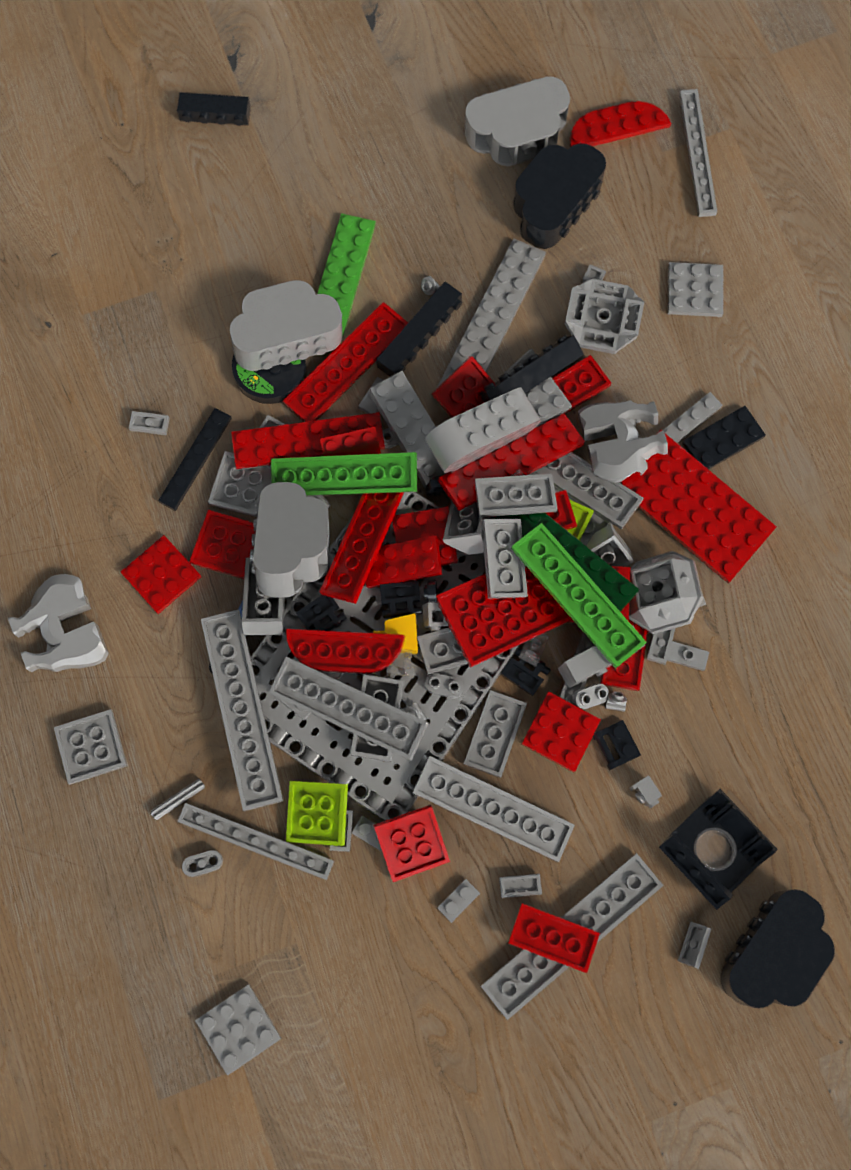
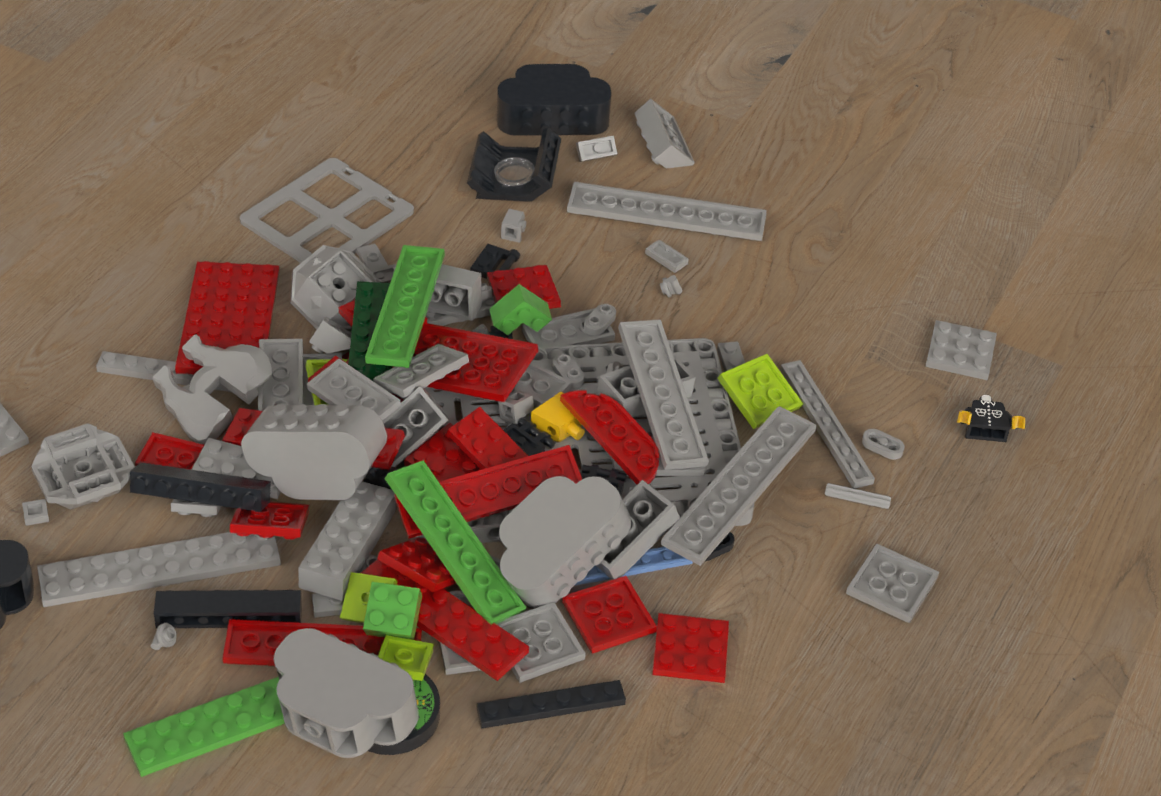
camera: 135 degrees left, 30 degrees down
light grey animal [8,574,109,672] -> none
light grey plate [129,411,170,435] -> none
red plate [374,805,450,882] -> none
light grey plate [412,756,575,862] -> none
black plate [424,580,438,603] -> none
light grey plate [437,879,480,923] -> none
red plate [508,903,600,973] -> none
black plate [682,406,766,469] -> none
none -> light grey window [240,158,414,263]
none -> lime plate [340,572,398,623]
none -> bright green brick [363,582,422,640]
none -> lime plate [378,635,434,681]
none -> bright green brick [489,284,552,335]
none -> light grey plate [584,304,616,336]
none -> light grey slope [634,99,695,169]
none -> light grey plate [660,275,682,297]
none -> black torso [957,395,1025,442]

